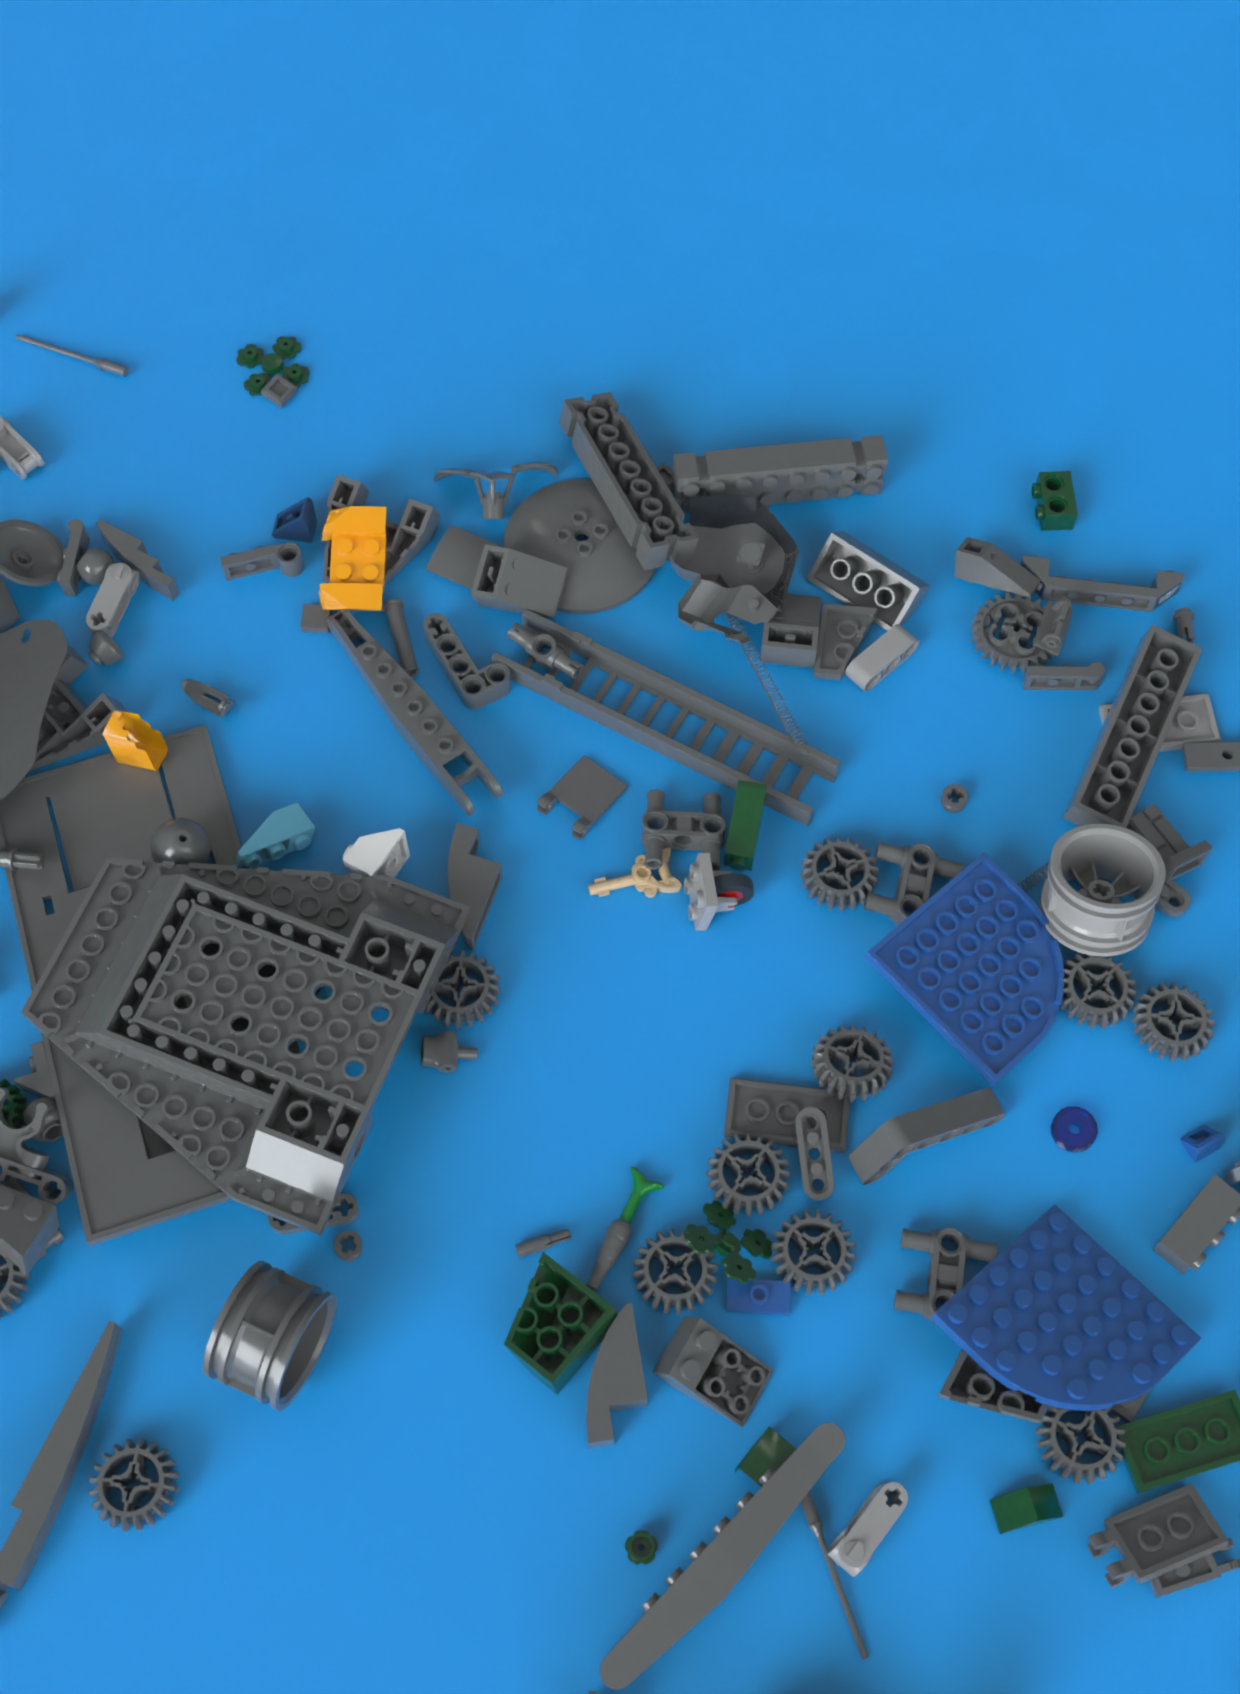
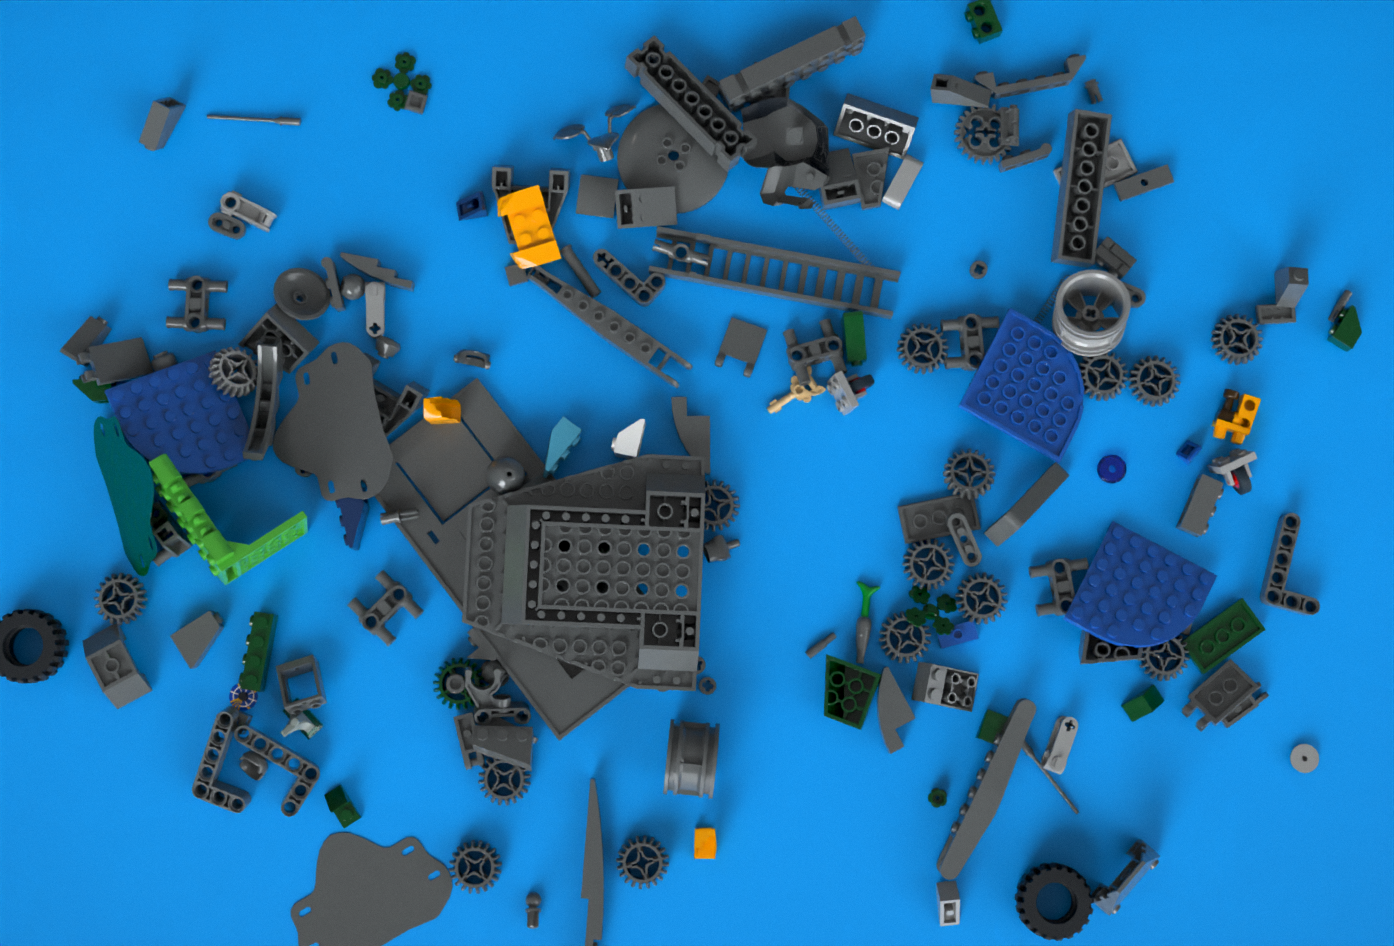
camera: 20 degrees left, 20 degrees up
dark grey plate [220,542,304,581] -> none
dark grey tile [1164,840,1212,883] -> none
none -> light orange piece [694,828,717,860]

